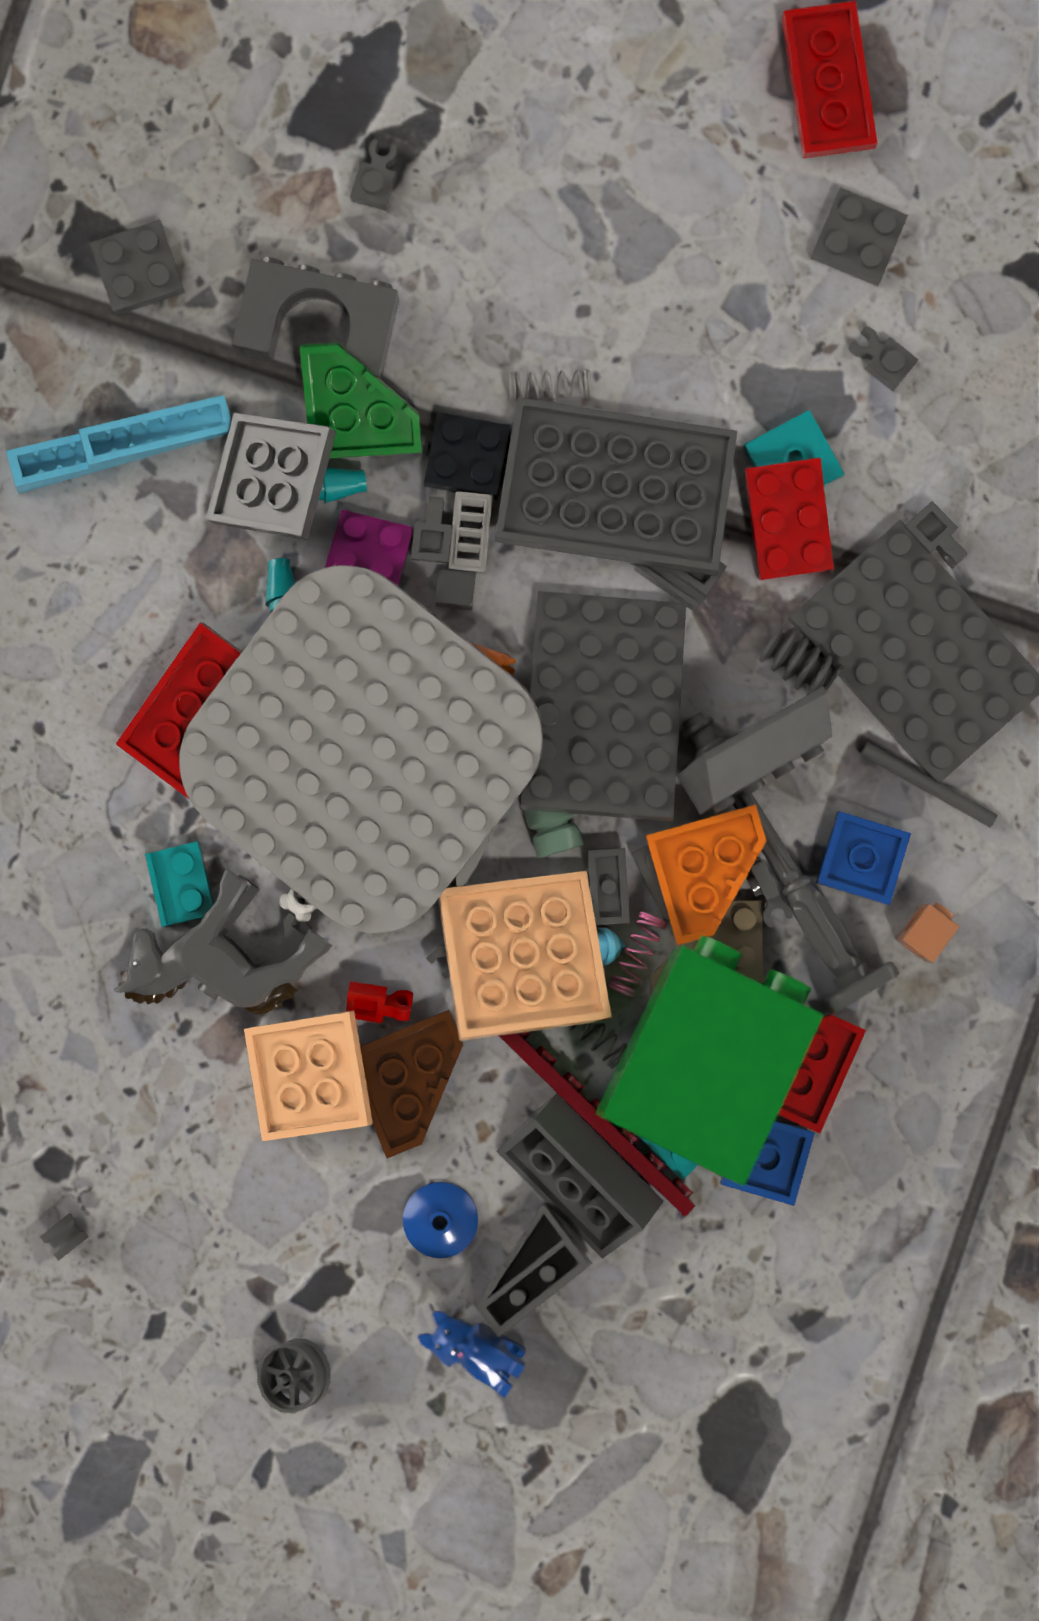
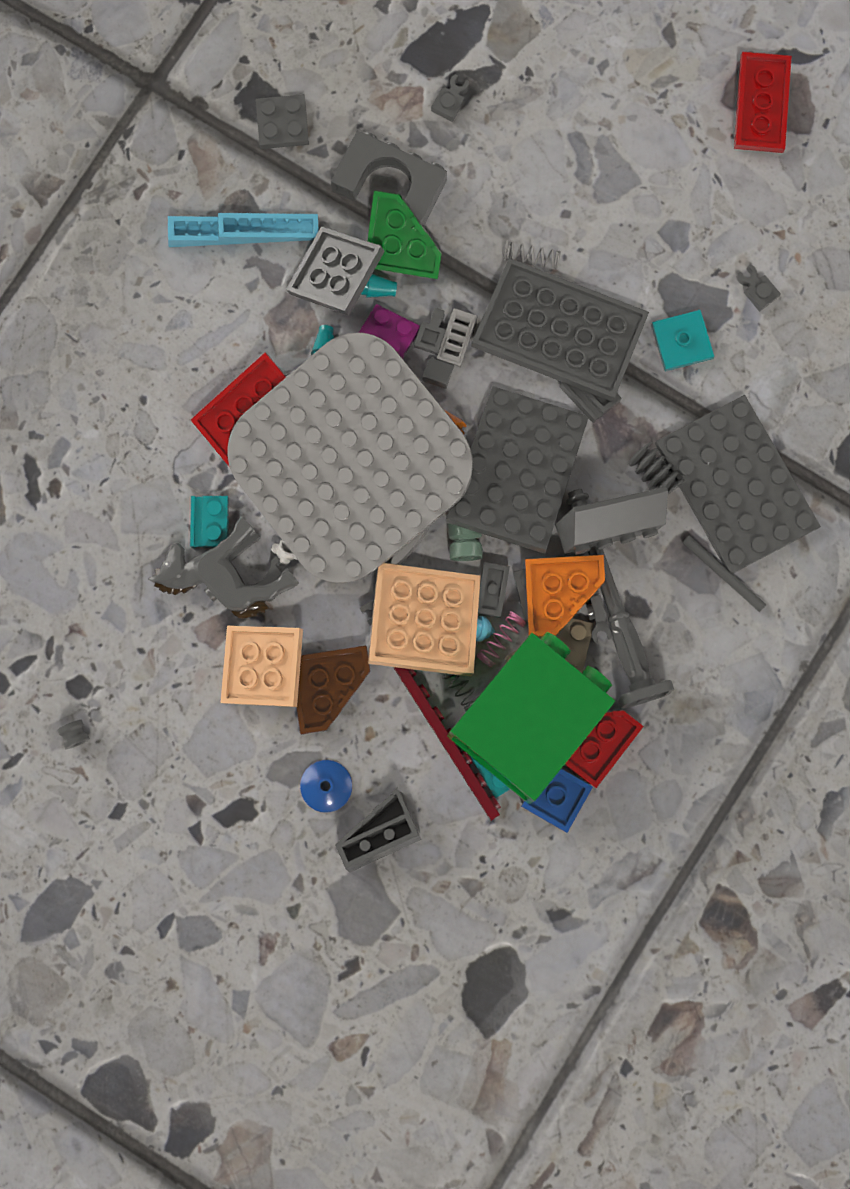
camera: 25 degrees right, 5 degrees down
dark grey wheel [257,1338,331,1414] -> none
red plate [346,981,414,1023] -> none
blue animal [418,1311,526,1398] -> none
black plate [424,412,510,500] -> none
dark grey slope [496,1093,664,1259] -> none
red plate [744,457,834,580] -> none
dark grey plate [810,187,908,286] -> none
blue plate [816,811,911,905] -> none
nougat brick [895,902,960,963] -> none
dark grey plate [904,501,968,569] -> none

